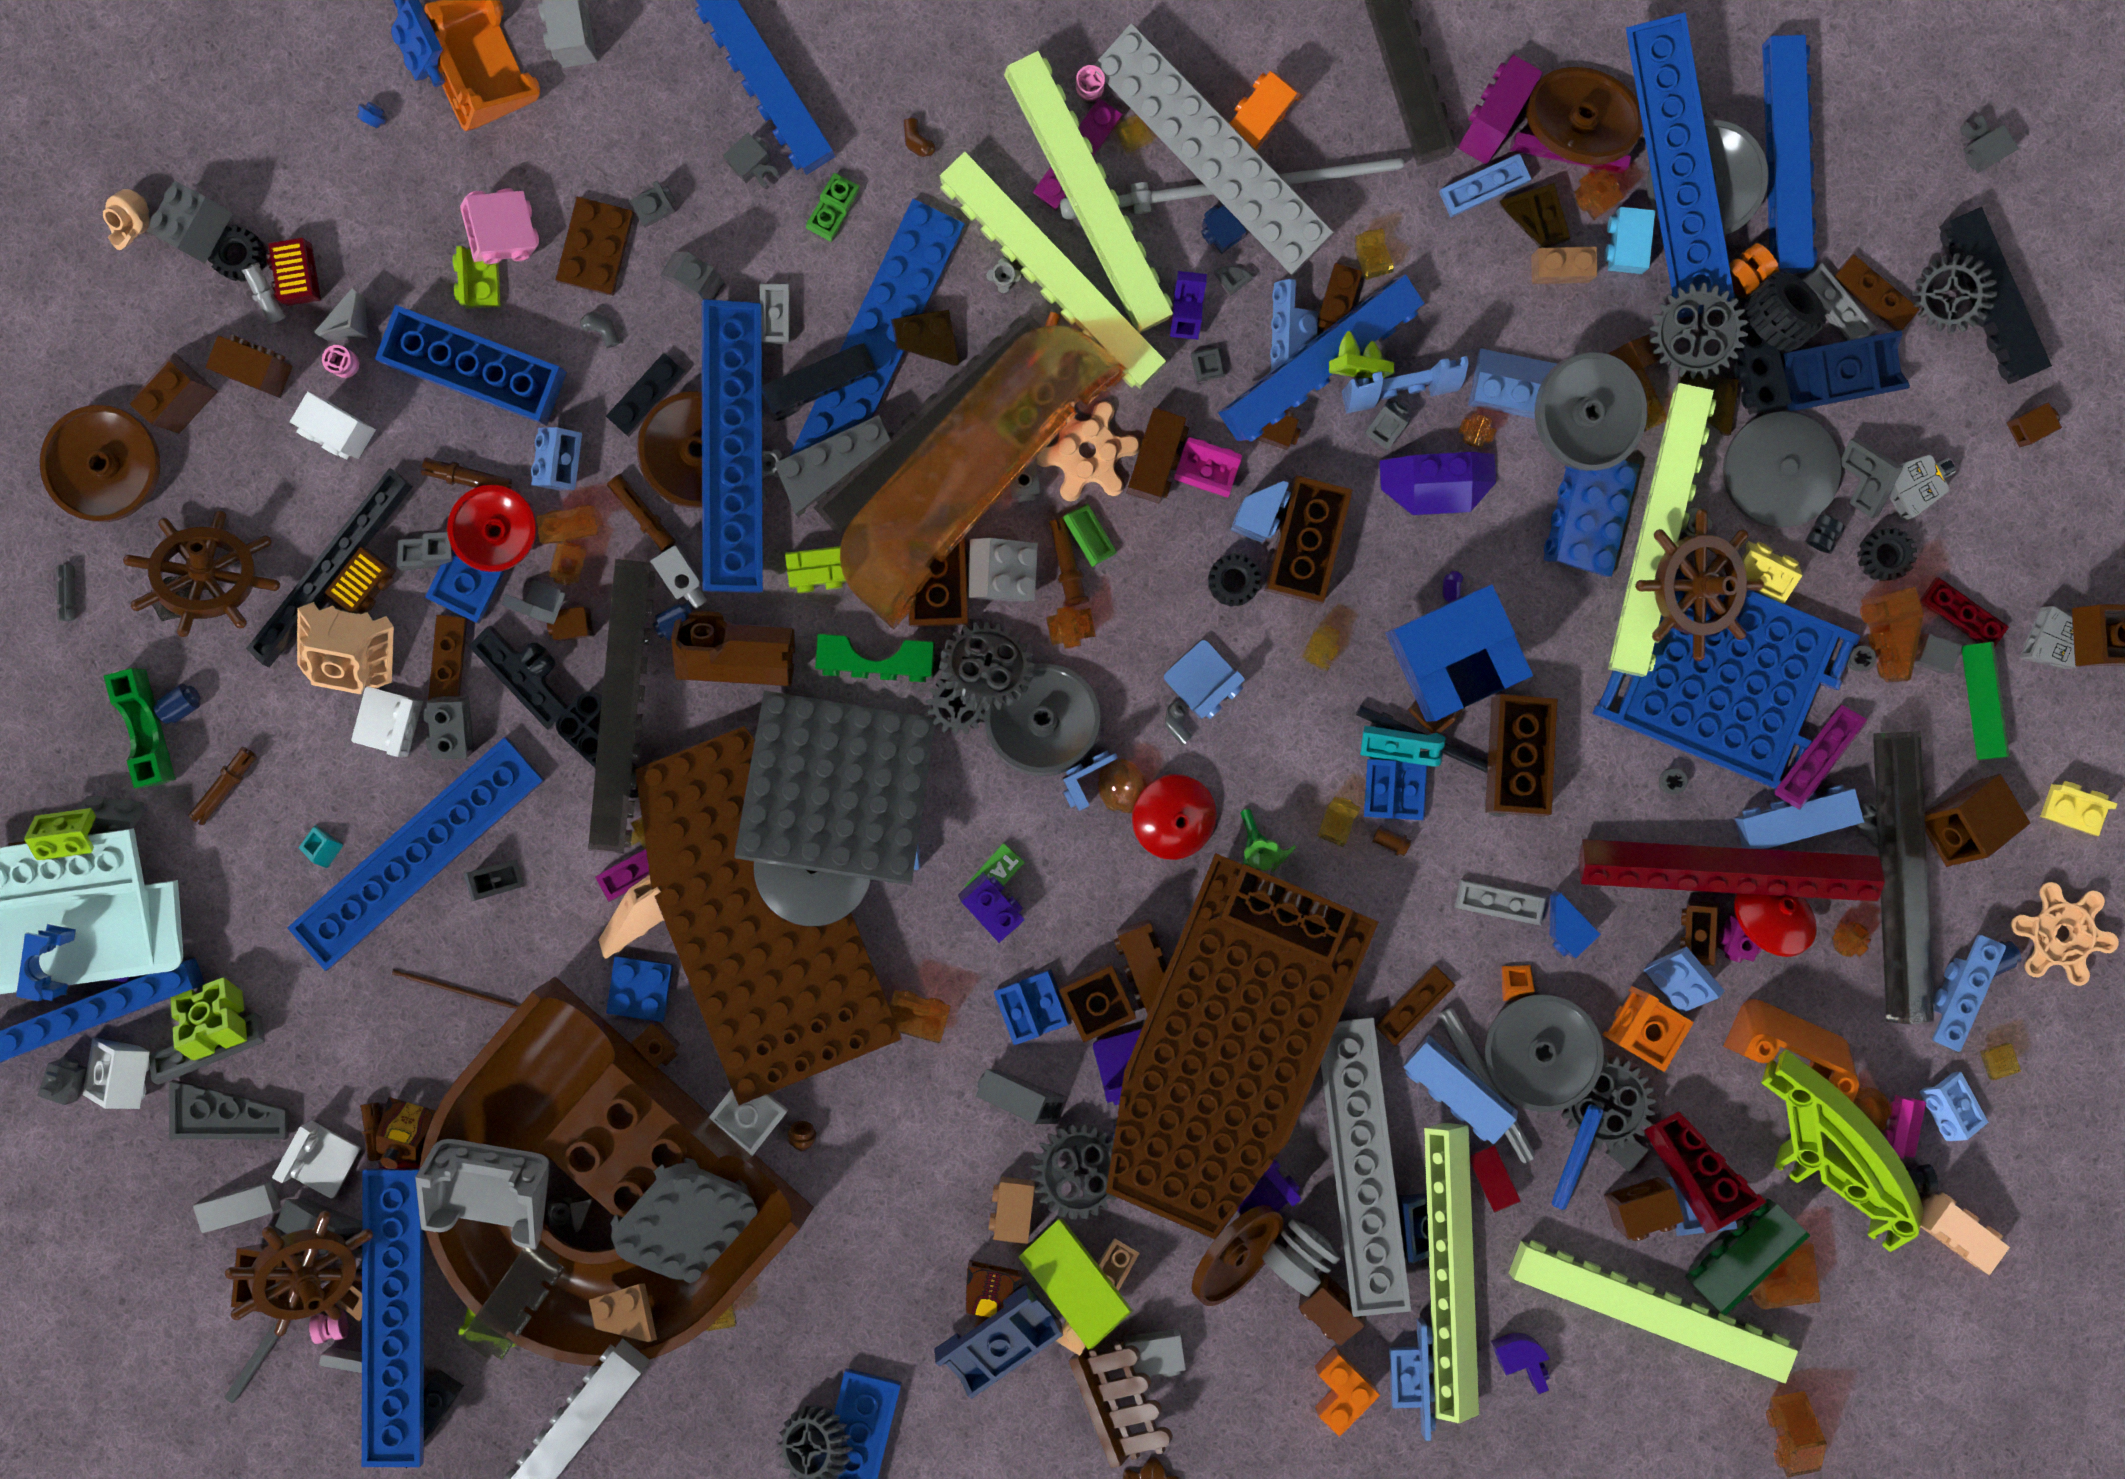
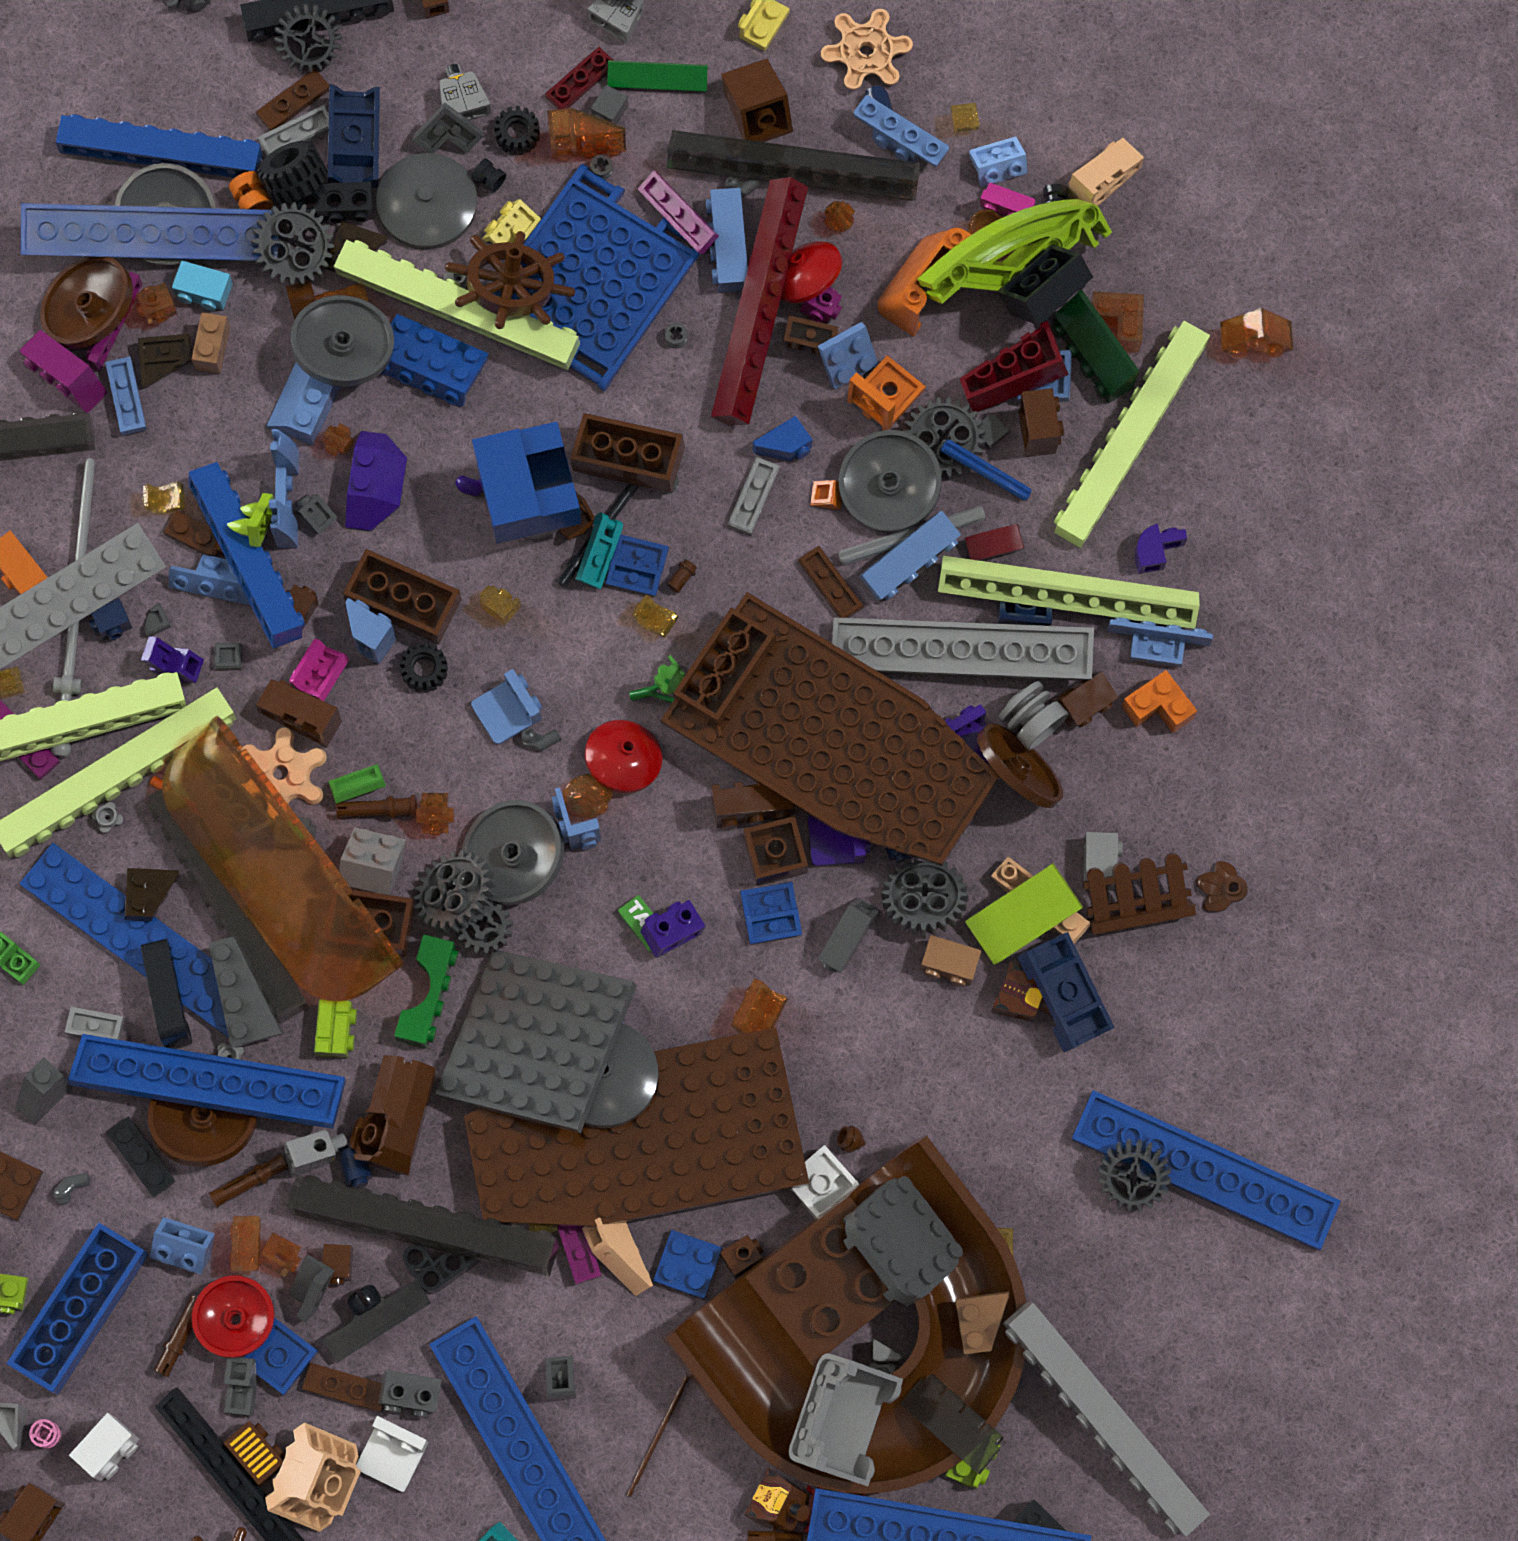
camera: 85 degrees left, 15 degrees down
none -> black brick [997,244,1093,325]

